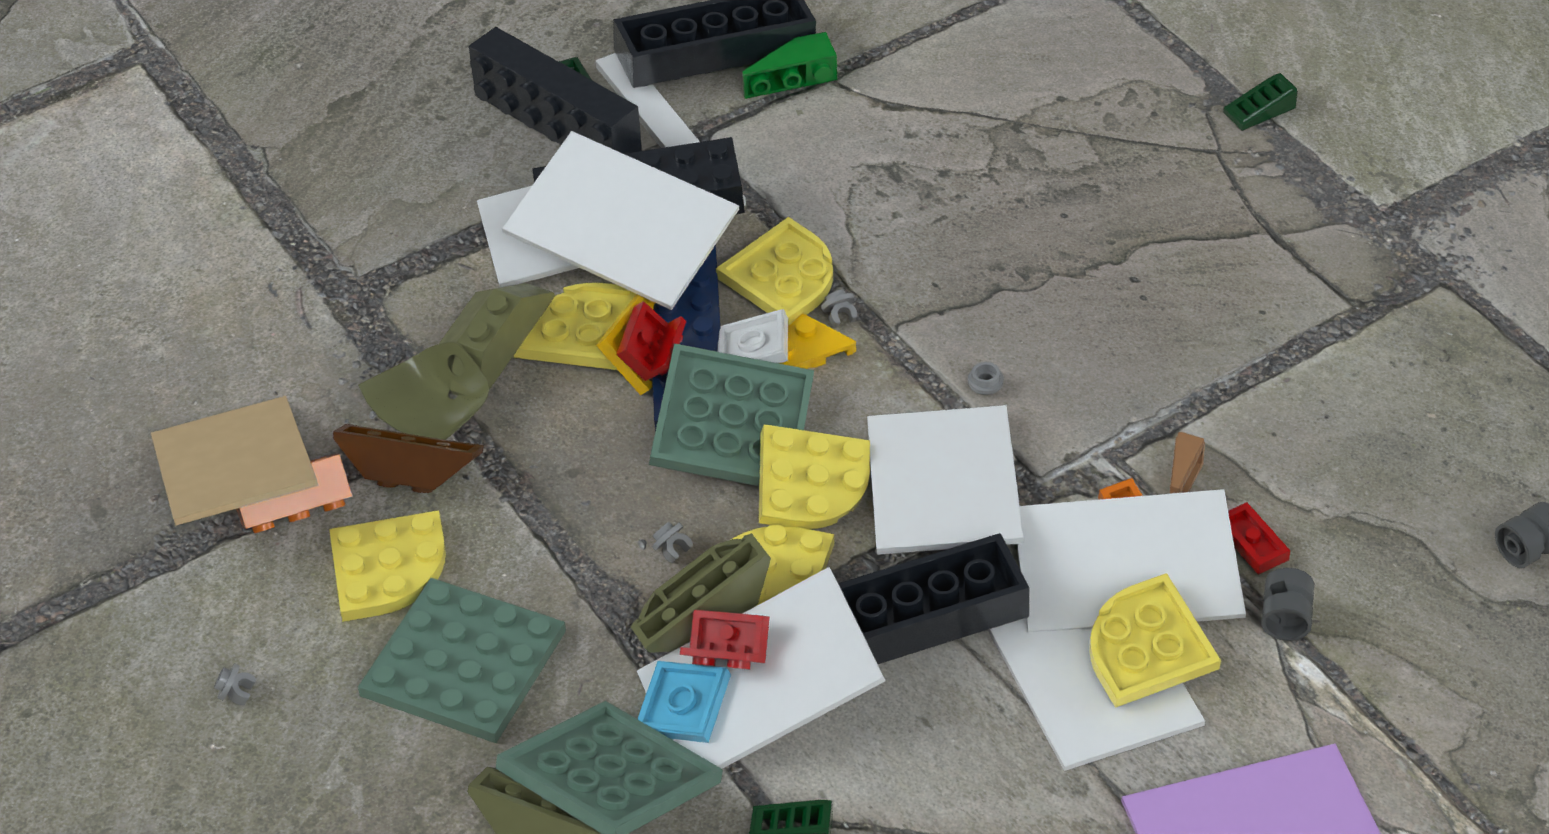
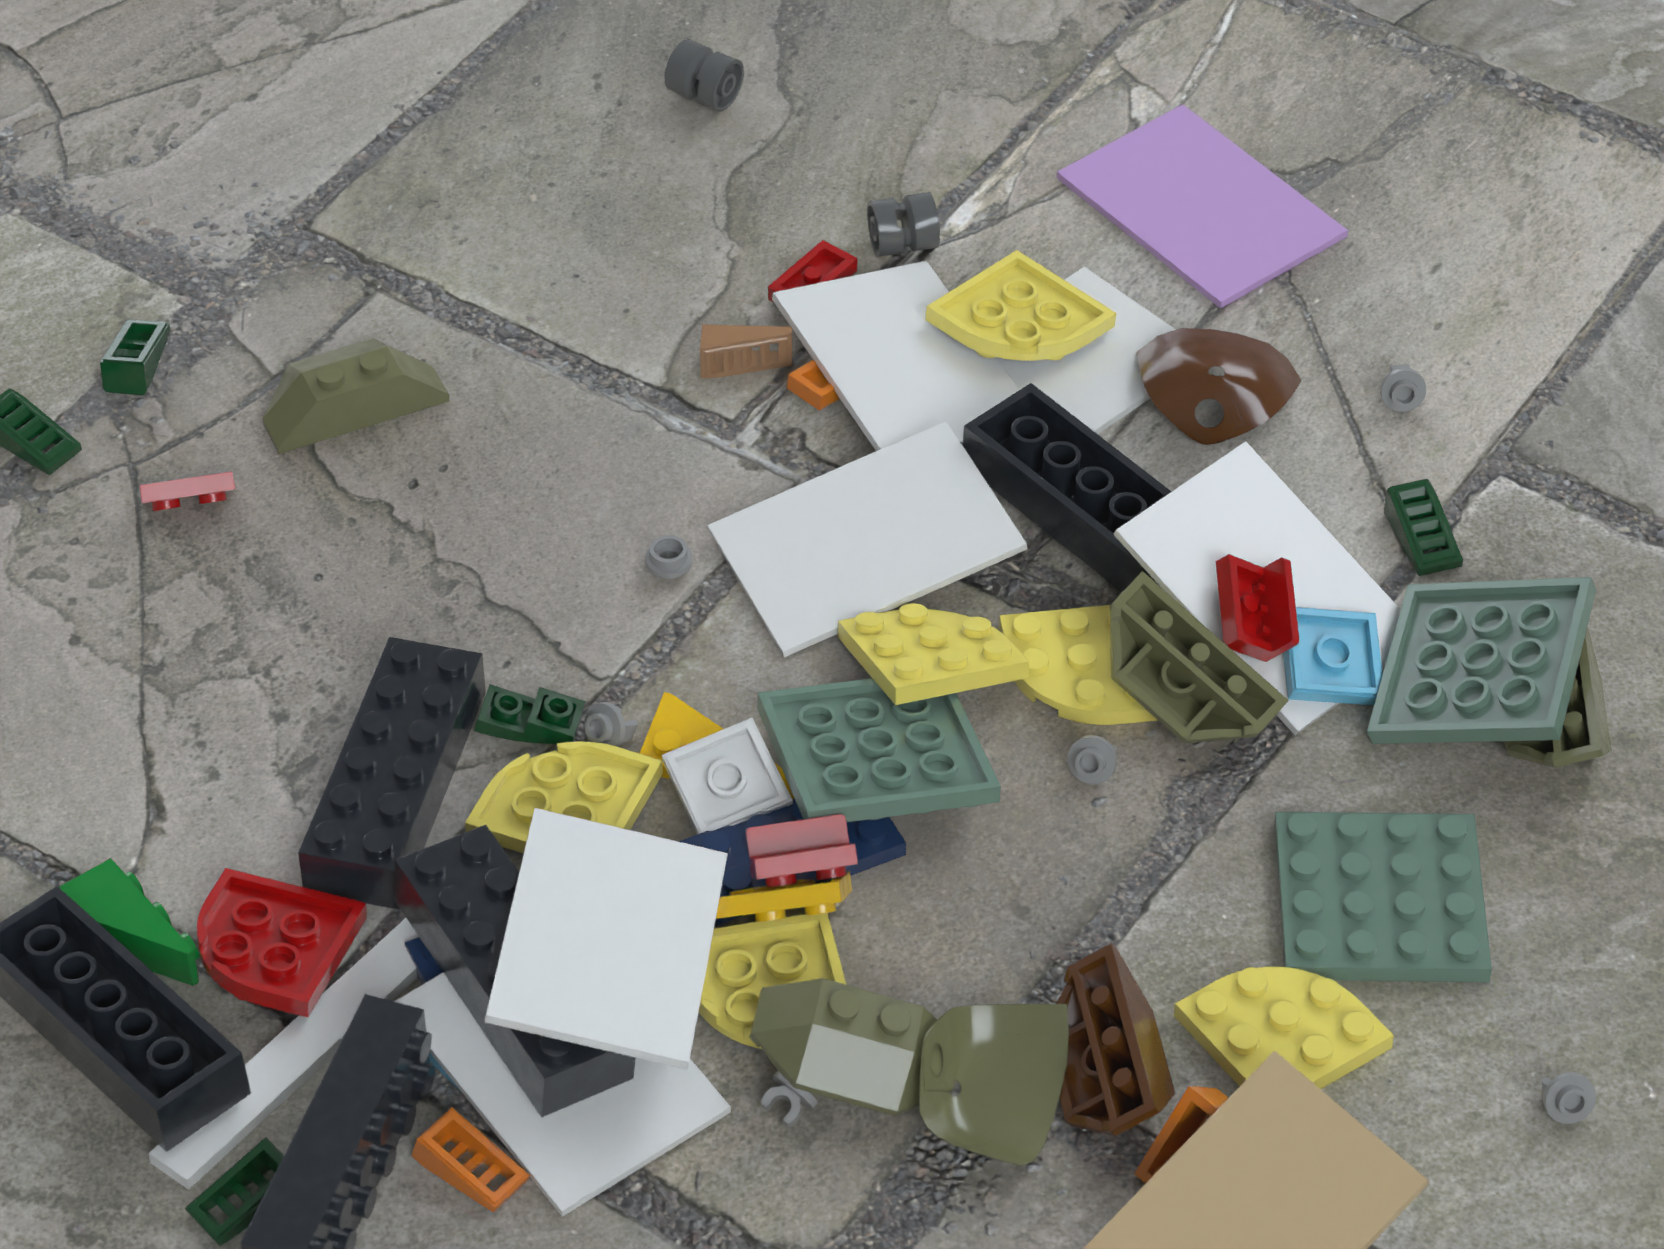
camera: 115 degrees left, 0 degrees up
none -> dark green slope [100,319,170,395]
none -> plate [139,471,235,511]
none -> red plate [197,868,367,1018]
none -> olive wedge [263,338,450,454]
none -> black brick [298,637,486,910]
none -> orange slope [411,1107,530,1213]
none -> dark green slope [474,684,586,744]
none -> reddish brown piece [1137,328,1302,445]

